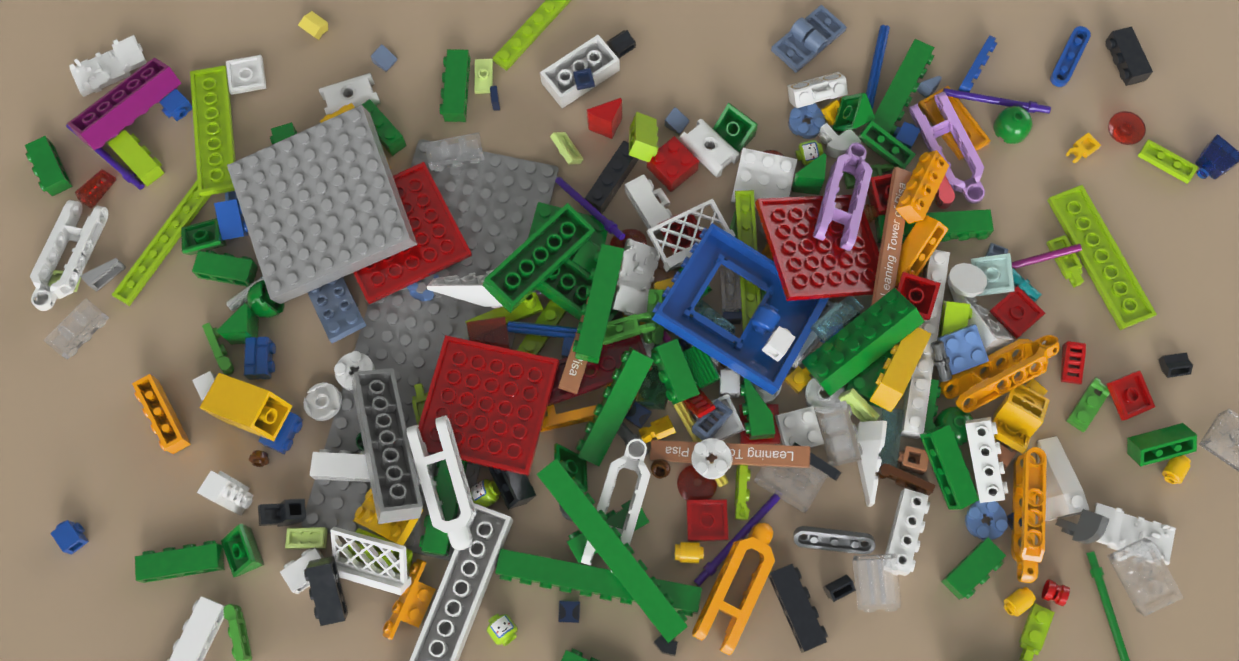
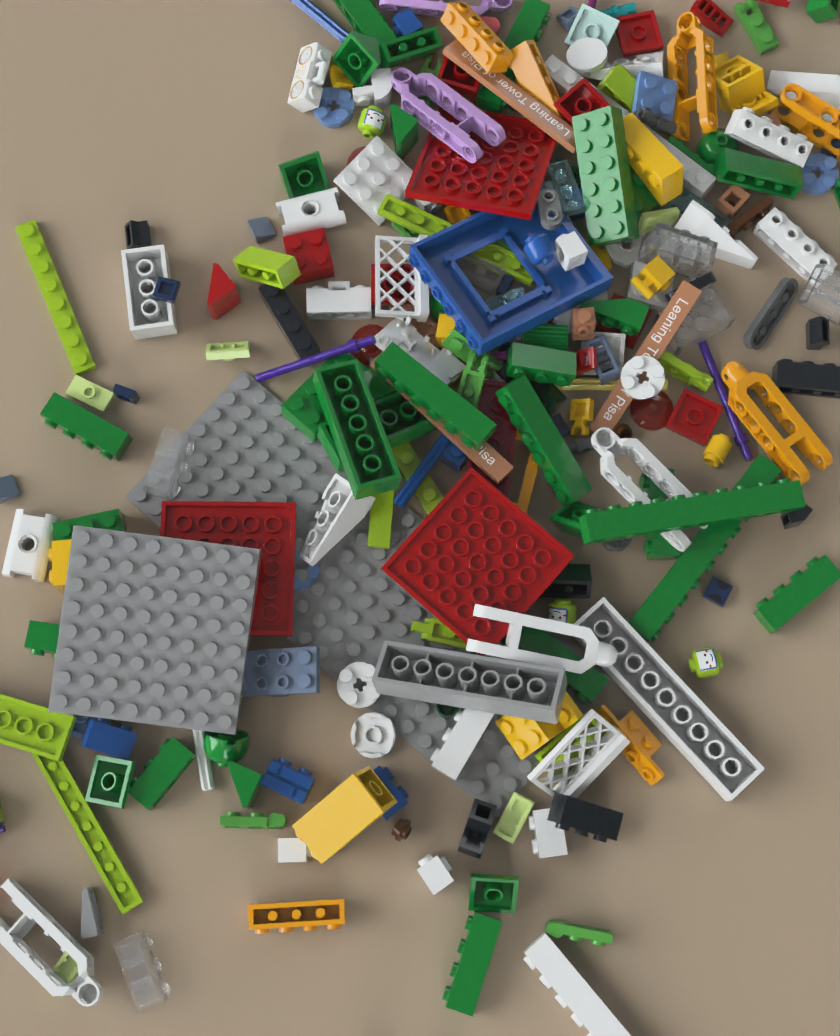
camera: 65 degrees left, 5 degrees up
clear red plate [467,317,510,349] -> none
sand blue plate [771,5,847,73] -> none
none -> light grey plate [537,189,563,230]
none -> nougat brick [570,307,596,341]
none -> yellow brick [630,255,676,300]

